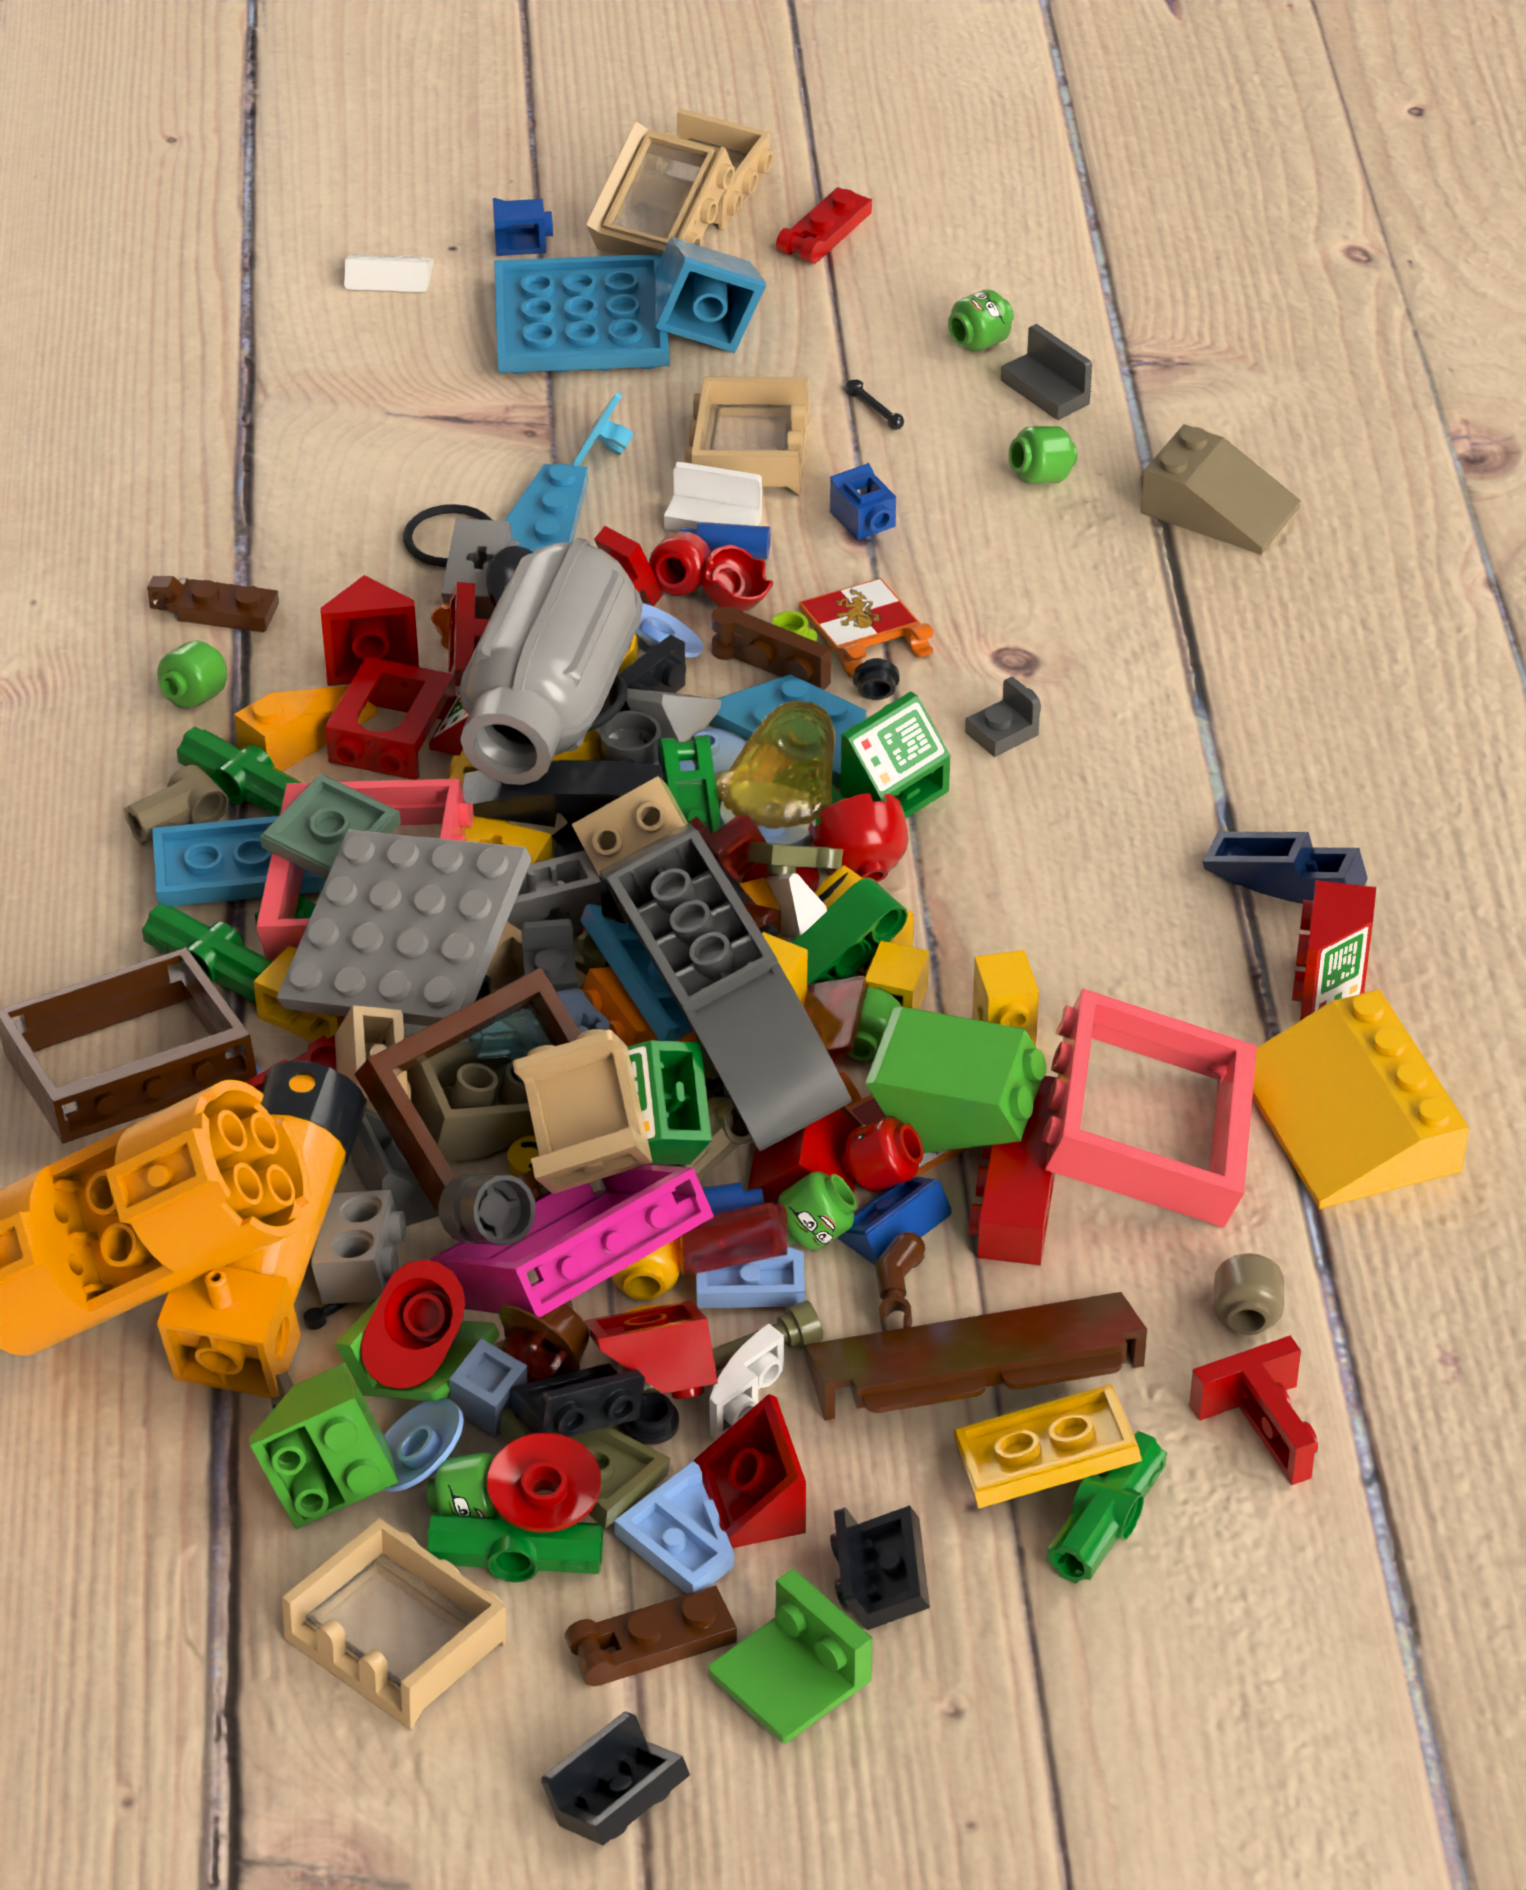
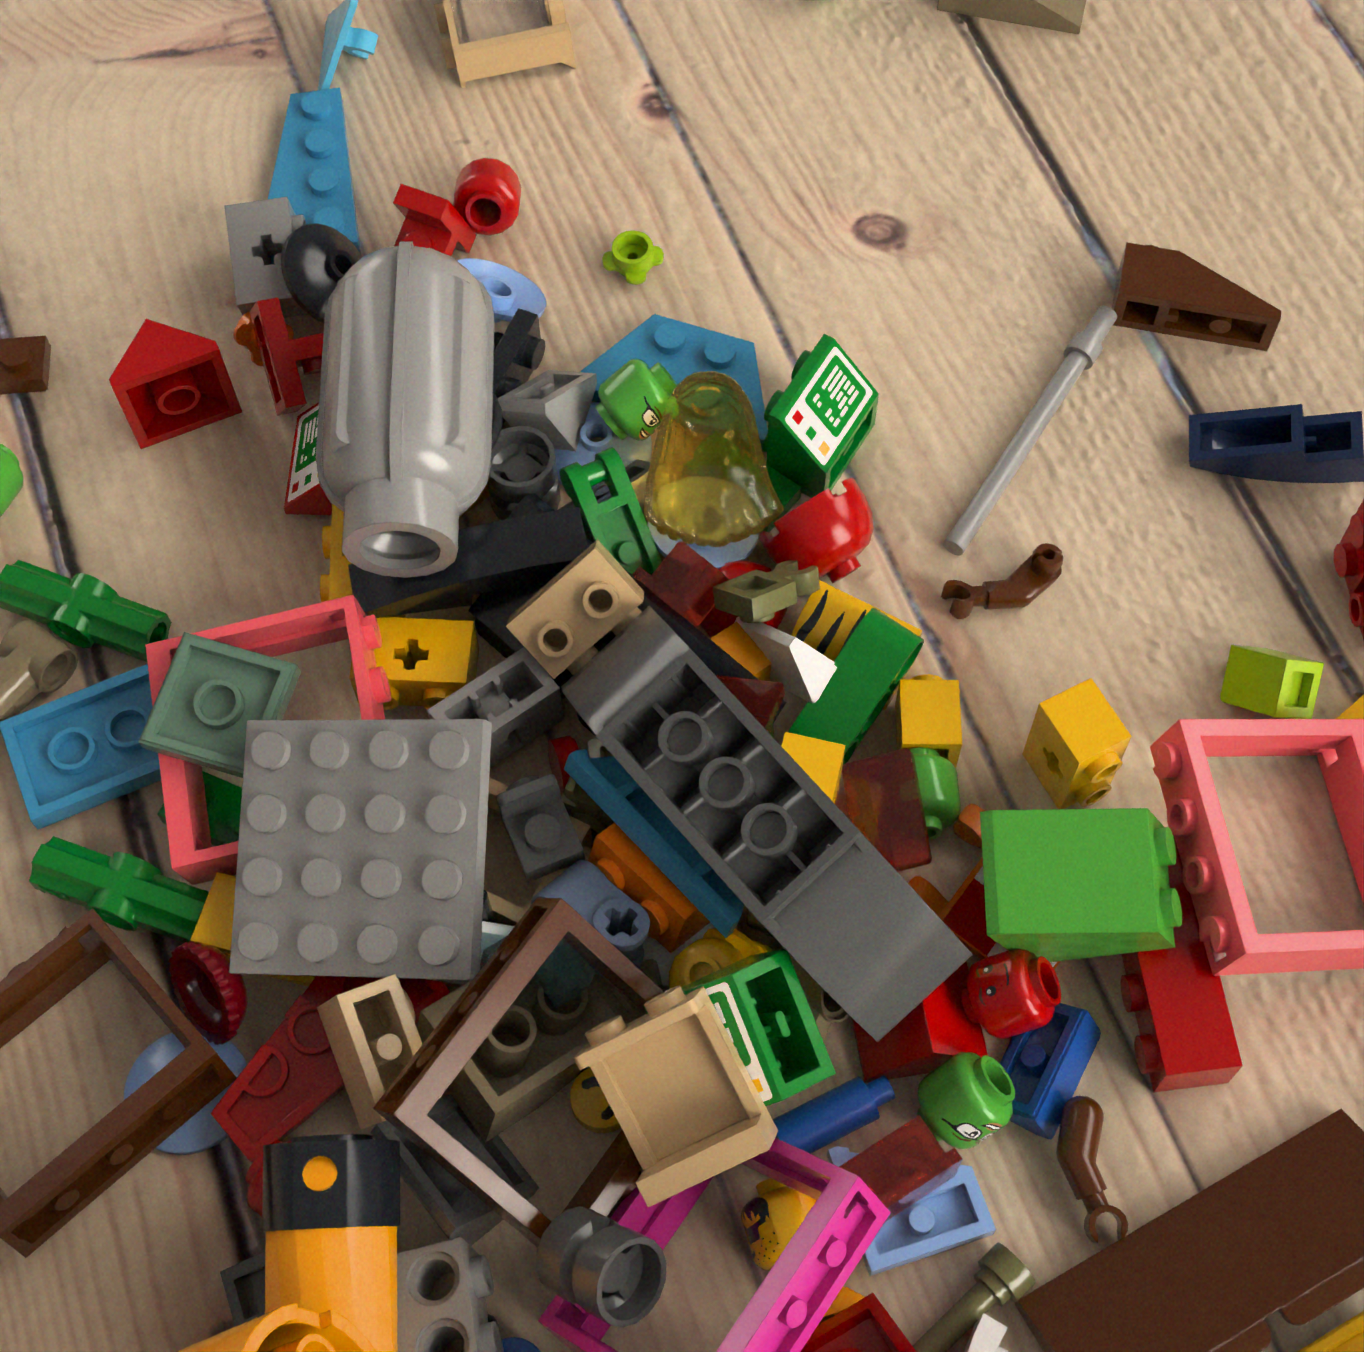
camera: 15 degrees left, 20 degrees up
light orange slope [234,686,377,772] -> none
red panel [325,656,456,780] -> none
black tyre [403,504,492,567] -> none
white panel [664,462,762,532] -> none
blue cylinder [680,522,771,559] -> none
red hair [701,544,773,611] -> none
reddish brown plate [711,607,831,690] -> none
flag [799,578,933,678] -> none
blue window [830,463,896,541] -> none
black plate [853,658,900,700] -> none
dark grey bracket [965,676,1041,757] -> none
none -> dark red hat [169,941,248,1045]
none -> bright green head [596,358,679,441]
none -> reddish brown arm [941,543,1063,619]
none -> light grey bar [943,306,1117,556]
none -> reddish brown slope [1112,242,1281,351]
none -> lime panel [1220,645,1324,719]

